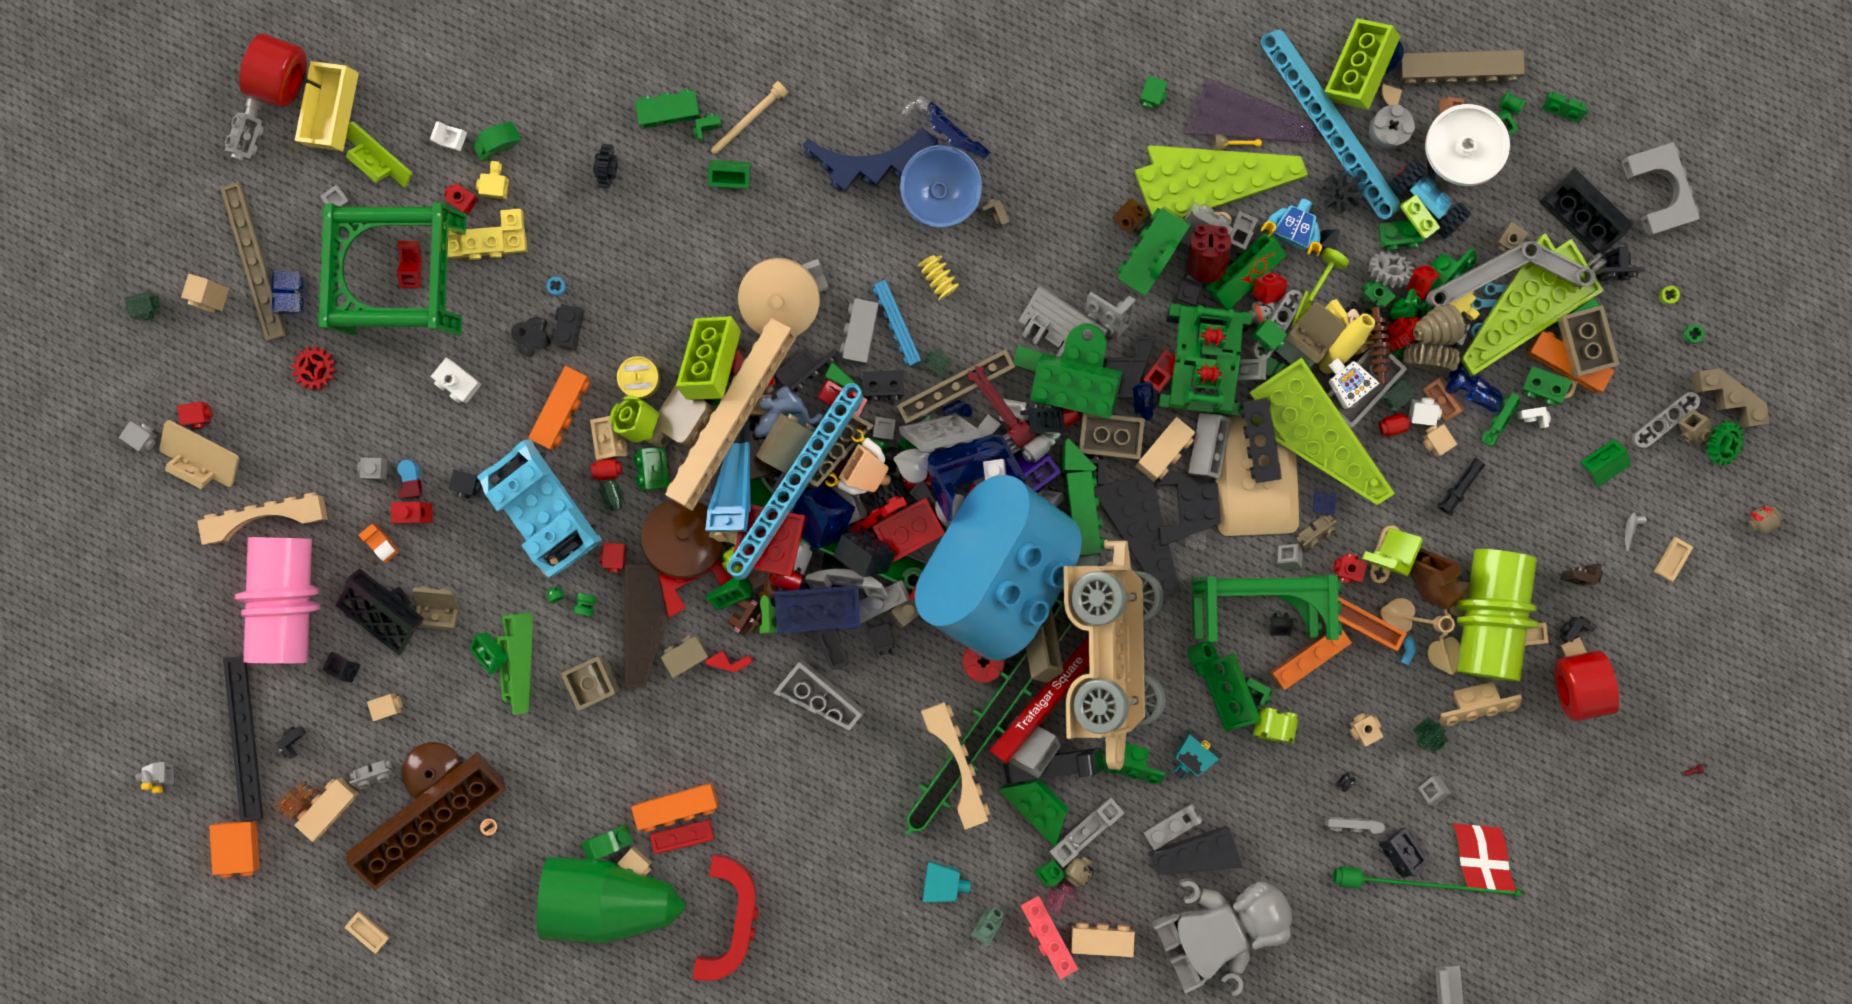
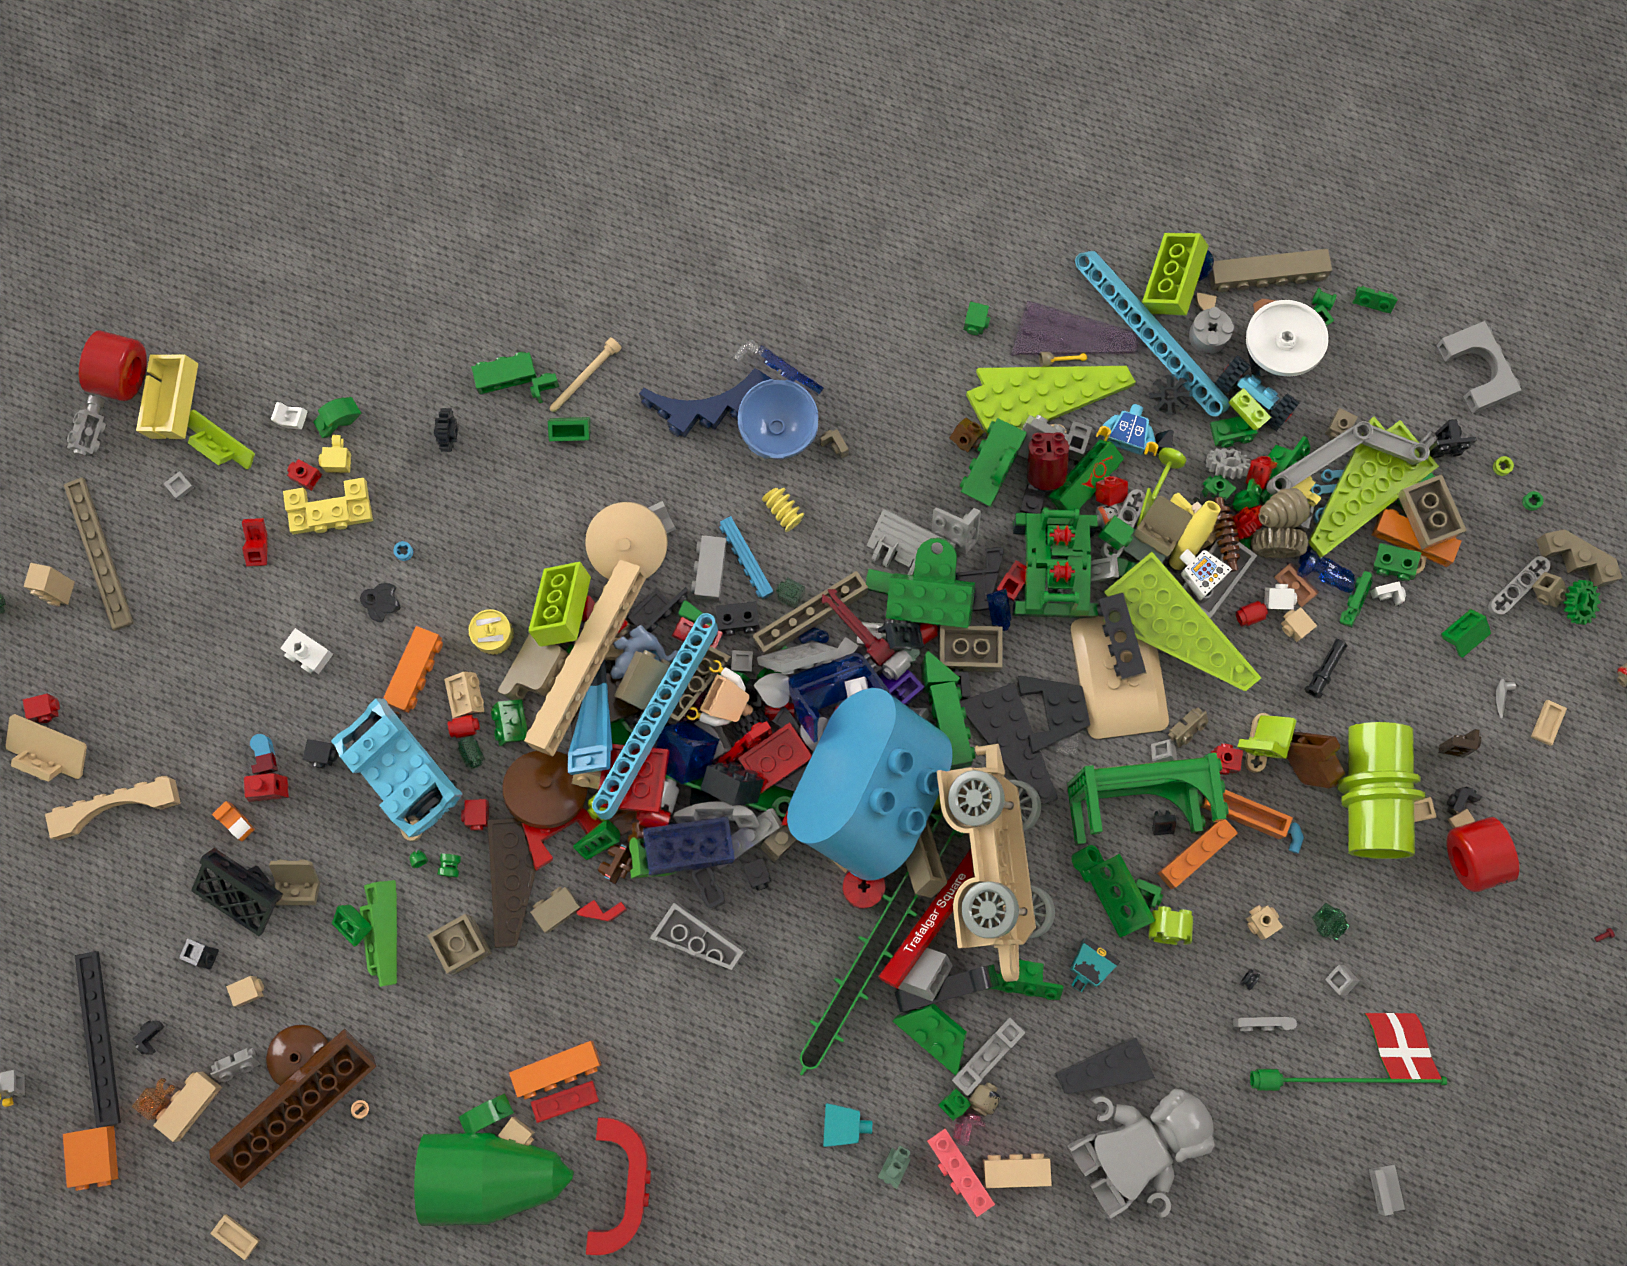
camera: 10 degrees left, 10 degrees down
bright pink piece [235,537,320,663] -> none
clear blue piece [271,270,304,314] -> none
red gear [291,346,337,391] -> none
green arch [317,203,467,336] -> none
light grey brick [357,458,387,480] -> none
black brick [551,304,585,350] -> none
lime brick [610,395,659,443] -> none
tan arch [921,702,990,830] -> none
tan brick [1135,417,1195,482] -> none
light grey plate [1143,803,1203,851] -> none
light grey brick [1188,413,1231,479] -> none
clear blue plate [1313,492,1336,514] -> none
black bracket [1379,827,1429,878] -> none
tan plant [1380,582,1469,675] -> none
clear green brick [1381,379,1416,411] -> none
tan bracket [1439,682,1522,726] -> none
black slope [1540,167,1633,255] -> none

